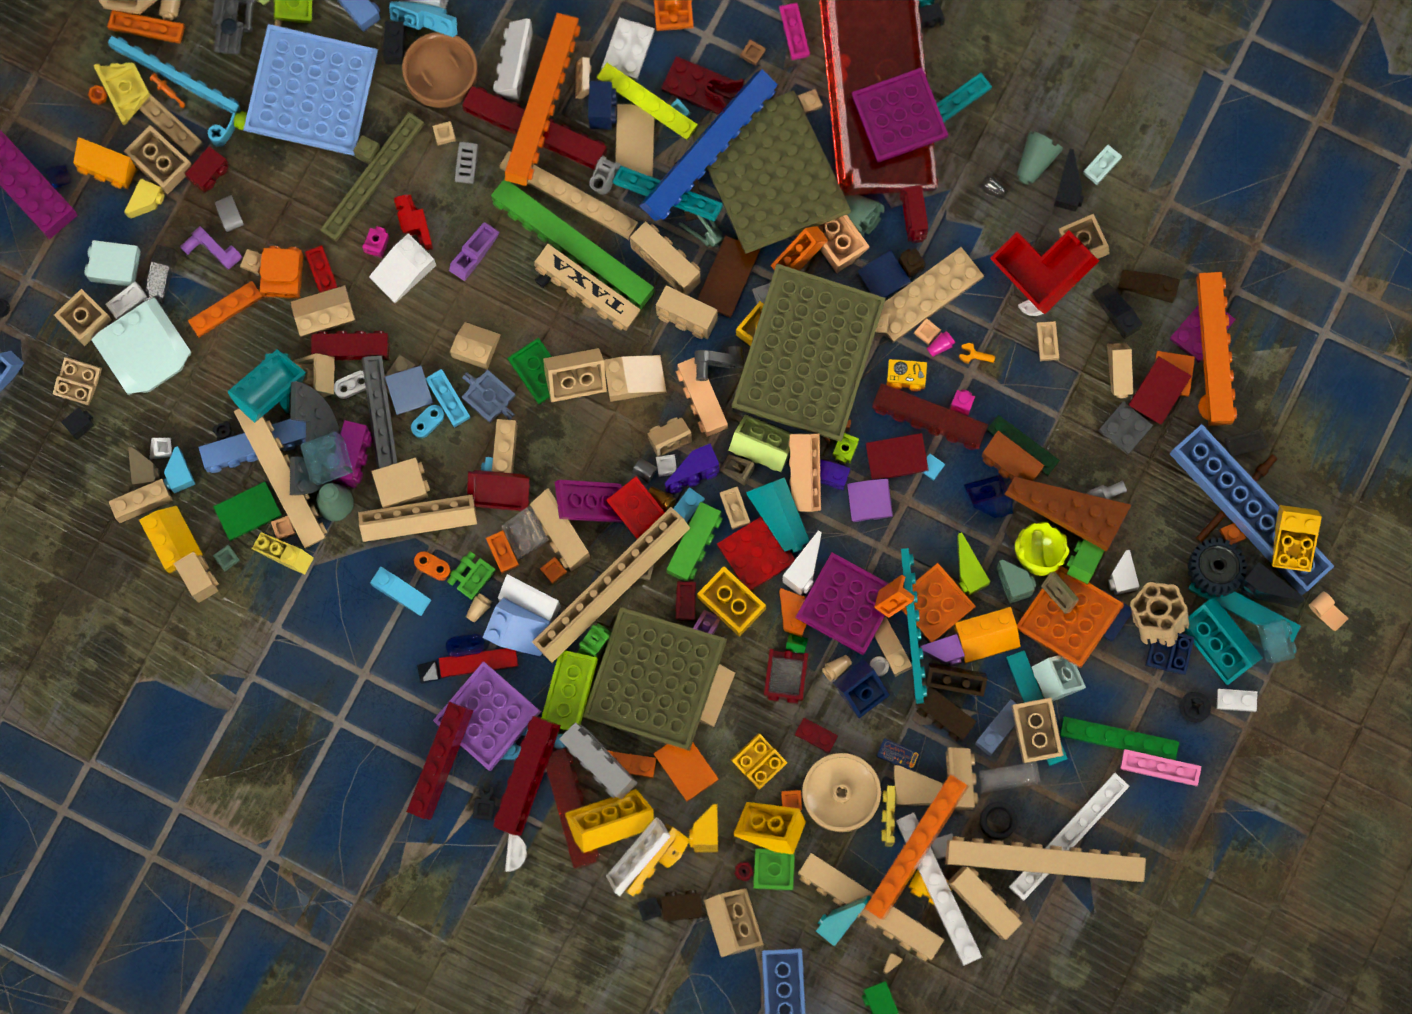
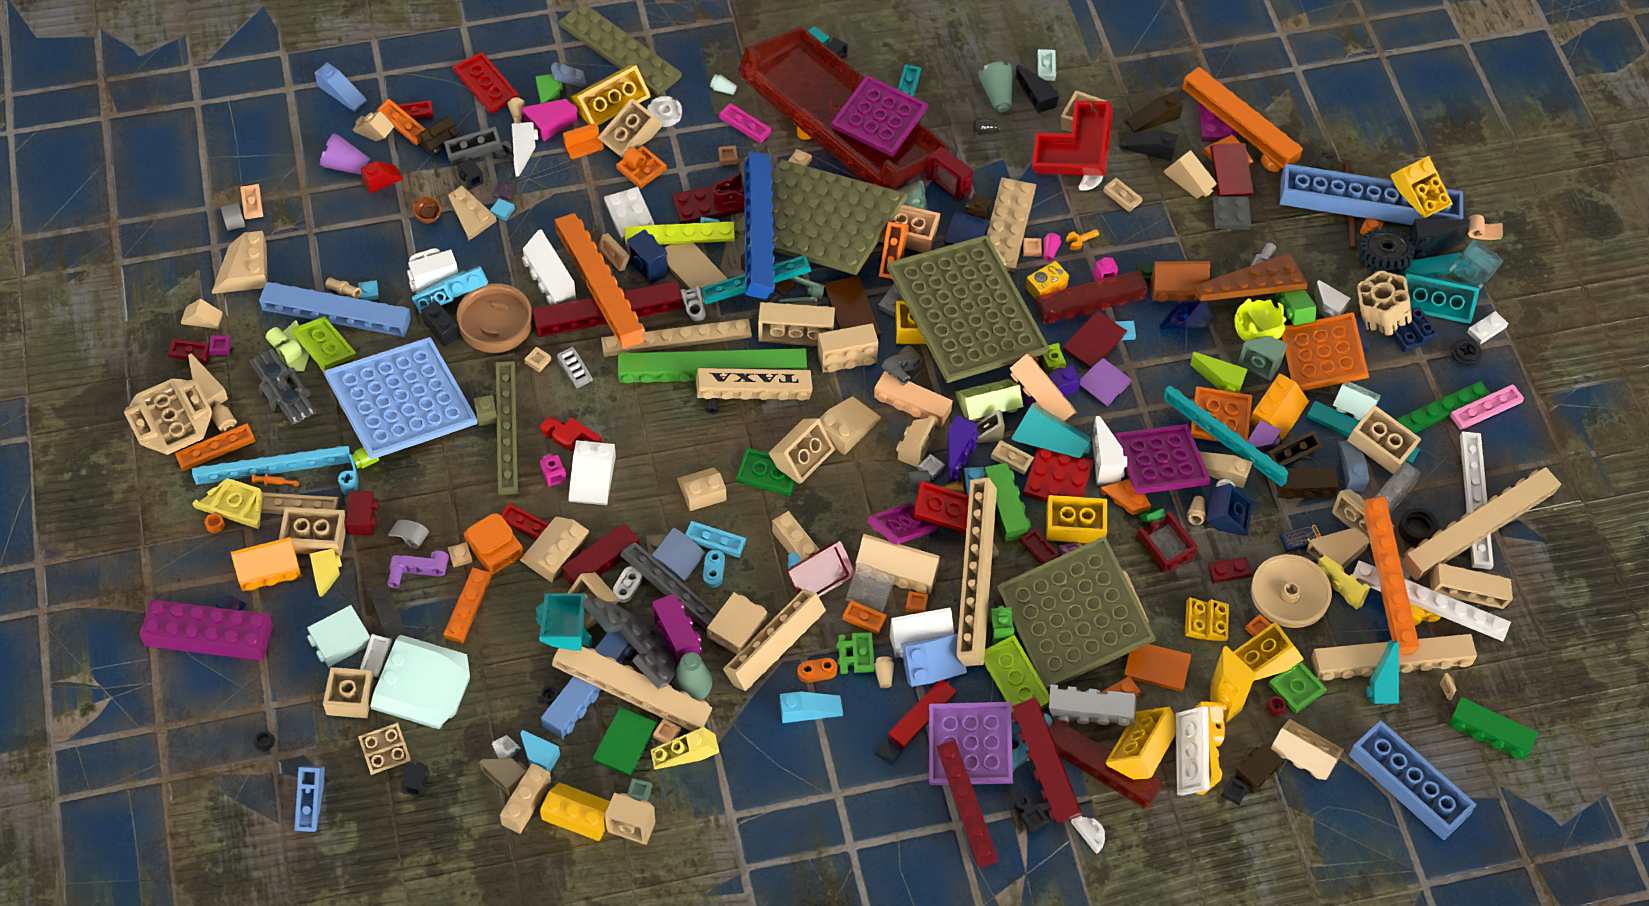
camera: 45 degrees left, 20 degrees down
clear light blue brick [300,431,353,485] -> none
clear blue plate [446,634,485,657] -> none
medium lavender slope [449,222,499,281] -> none
sand blue plate [462,369,516,423] -> none
orange panel [874,575,915,618] -> none
dark tan plate [1041,572,1079,614] -> none

